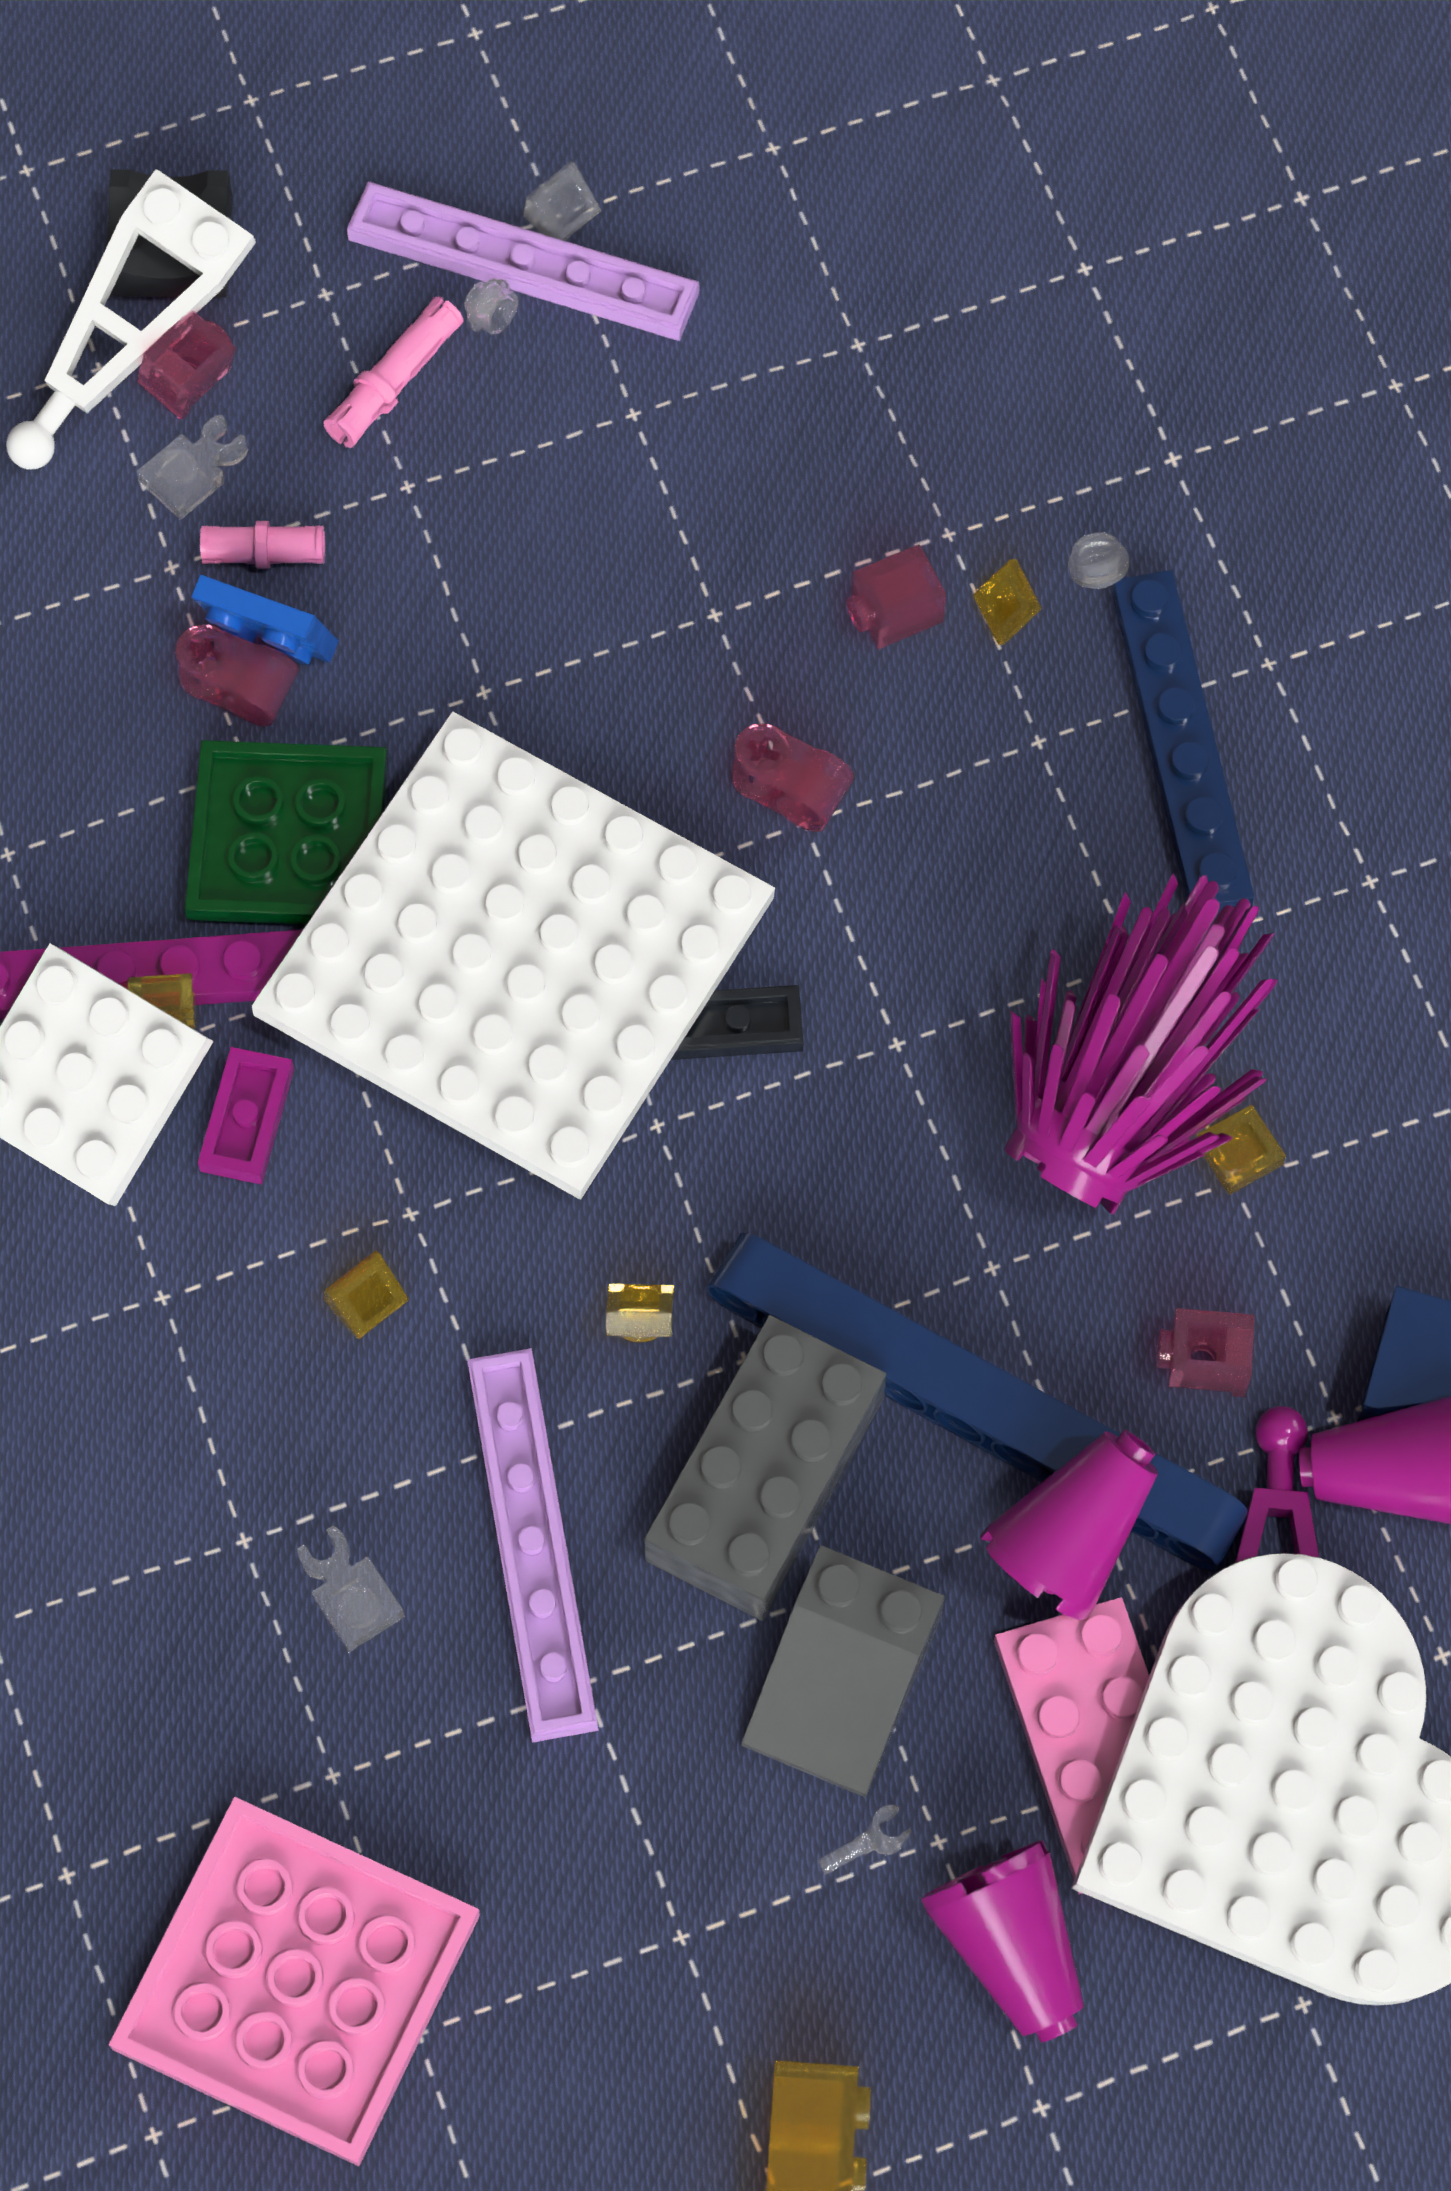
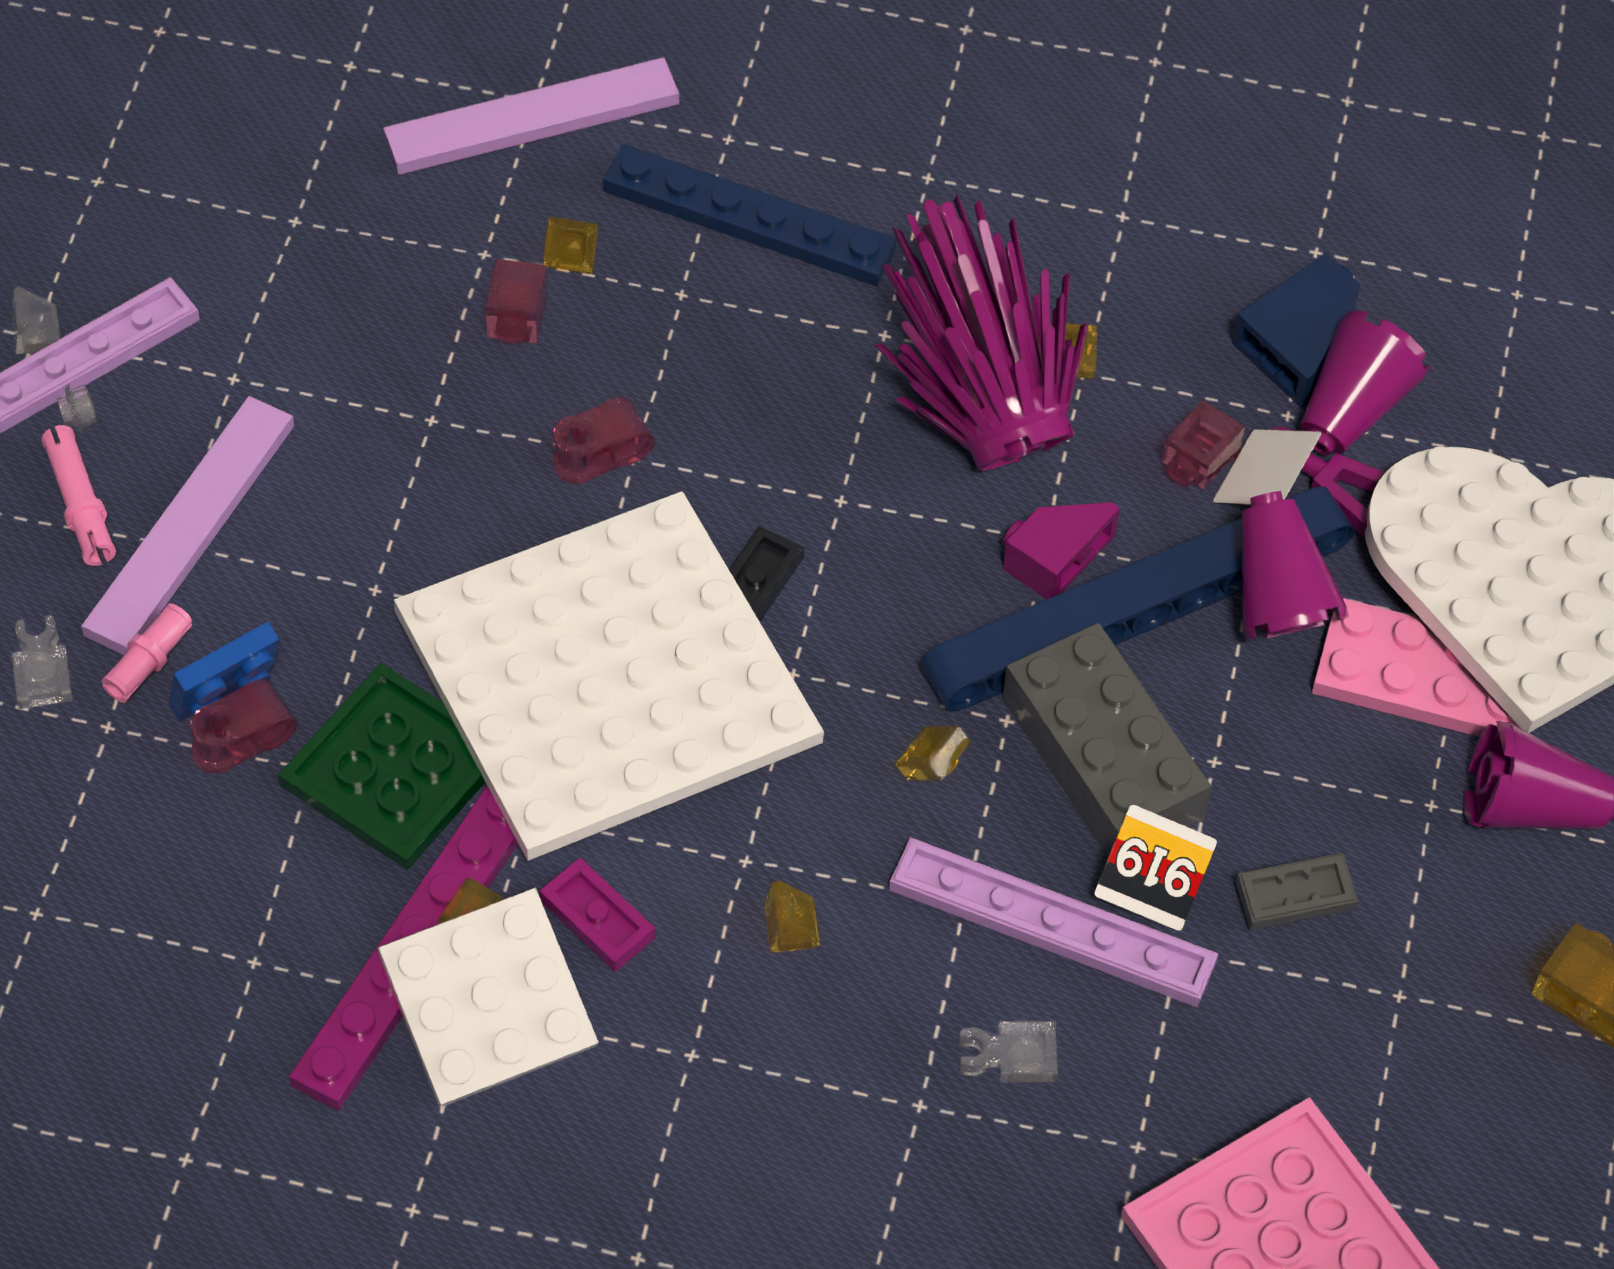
camera: 60 degrees left, 10 degrees down
dark grey slope [742,1545,945,1798] -> none
clear hand [817,1805,911,1875] -> none
clear plate [1068,532,1130,589] -> none
none -> lavender tile [81,396,294,655]
none -> lavender tile [383,57,679,175]
none -> magenta slope [1003,502,1120,599]
none -> sticker [1095,805,1217,930]
none -> white sticker [1213,430,1321,504]
none -> dark grey plate [1236,853,1358,930]

